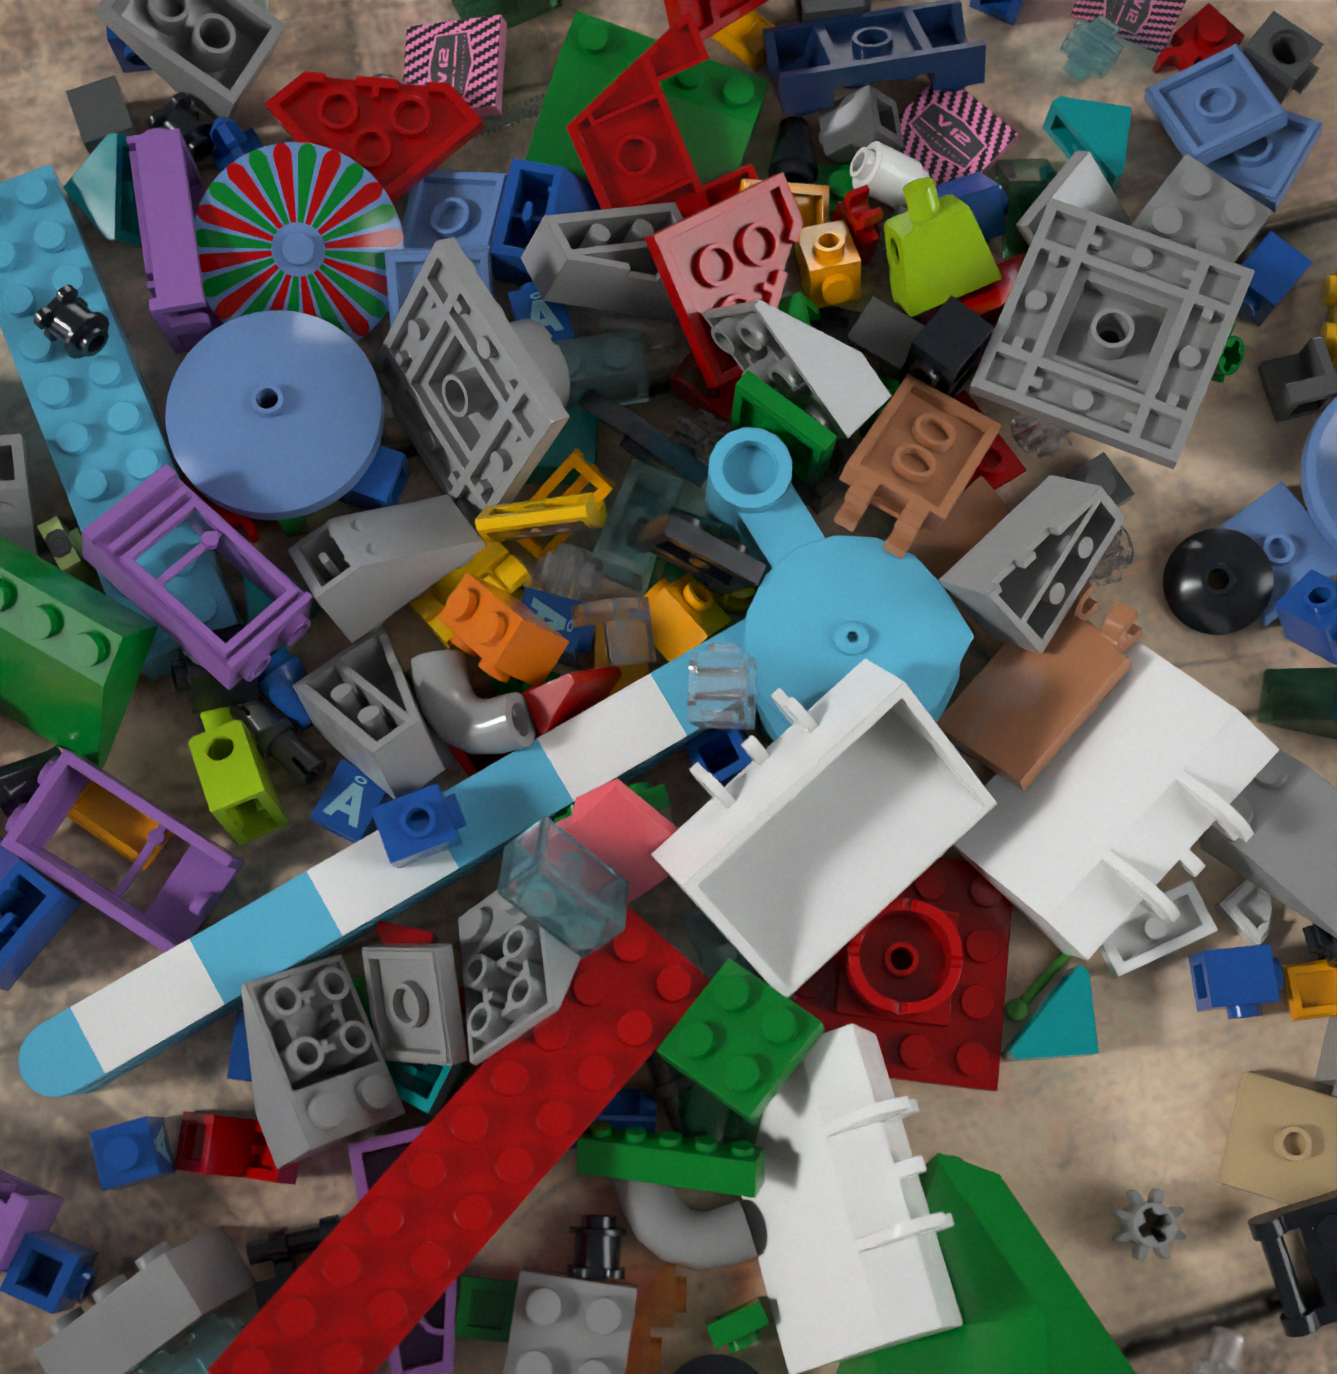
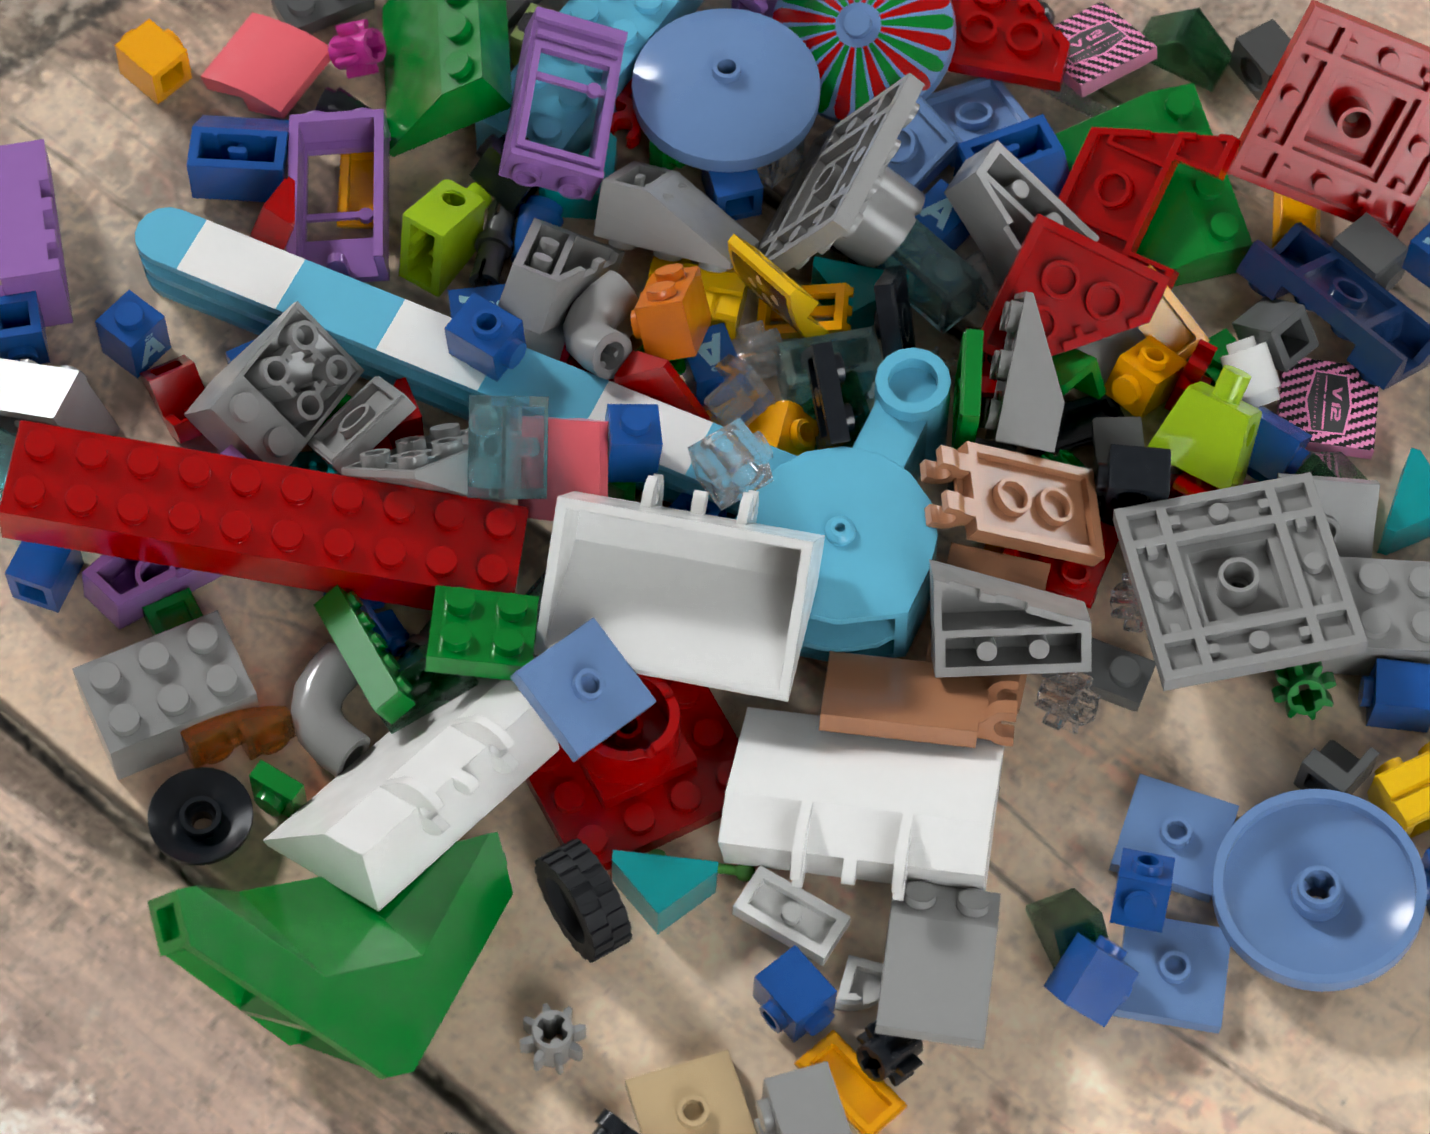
camera: 55 degrees right, 15 degrees down
black brick [567,1215,627,1279] -> none
black cone [768,116,819,184] -> none
black dish [1163,528,1274,635] -> none
none -> red slope [249,177,295,250]
none -> medium blue plate [510,617,657,762]
none -> black tyre [534,839,632,963]
none -> blue brick [605,404,663,482]

